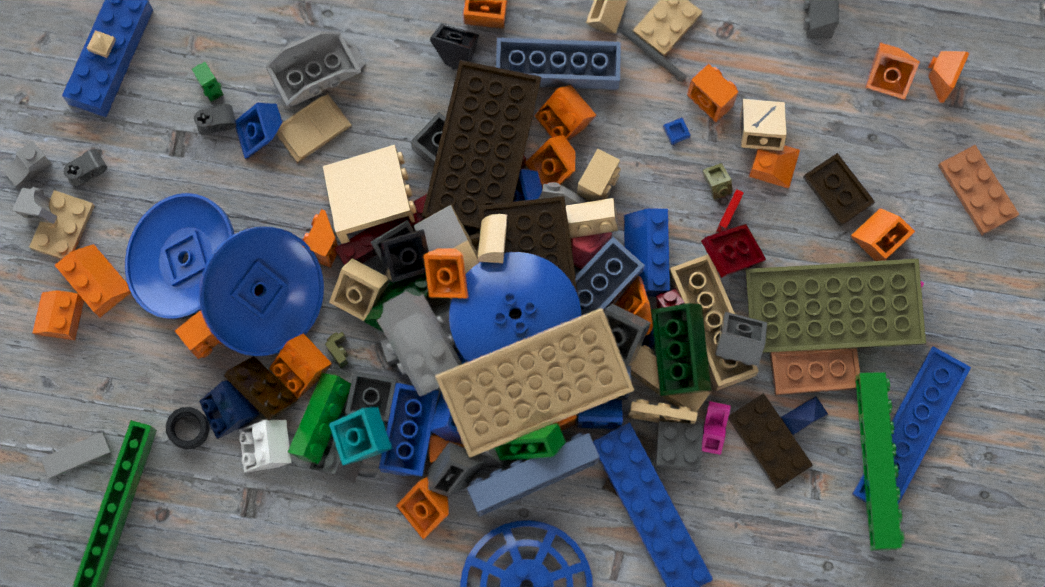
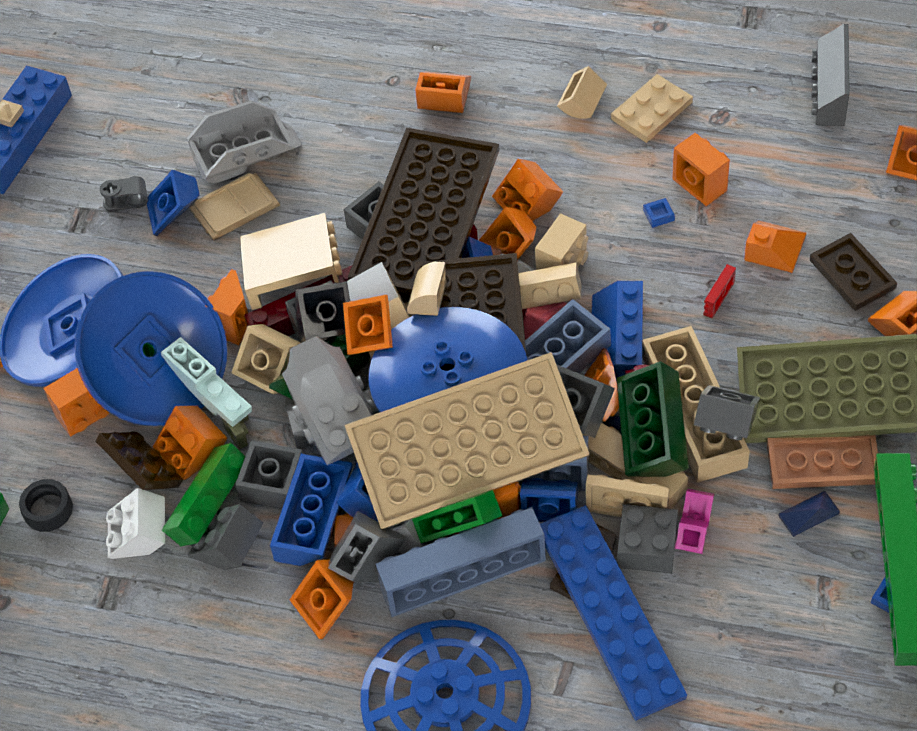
camera: 10 degrees right, 20 degrees down
green piece [192,62,224,102] -> none
dark blue slope [199,380,259,439] -> none
teal slope [329,407,392,466] -> none
black slope [430,23,479,71] -> none
sand blue brick [496,38,621,90] -> none
dark grey bar [620,26,687,82] -> none
dark red plate [701,224,766,278] -> none
olive bracket [703,163,733,200] -> none
dark brown plate [728,393,813,490] -> none
tan brick [740,99,786,151] -> none
none -> light aqua slope [161,337,252,427]

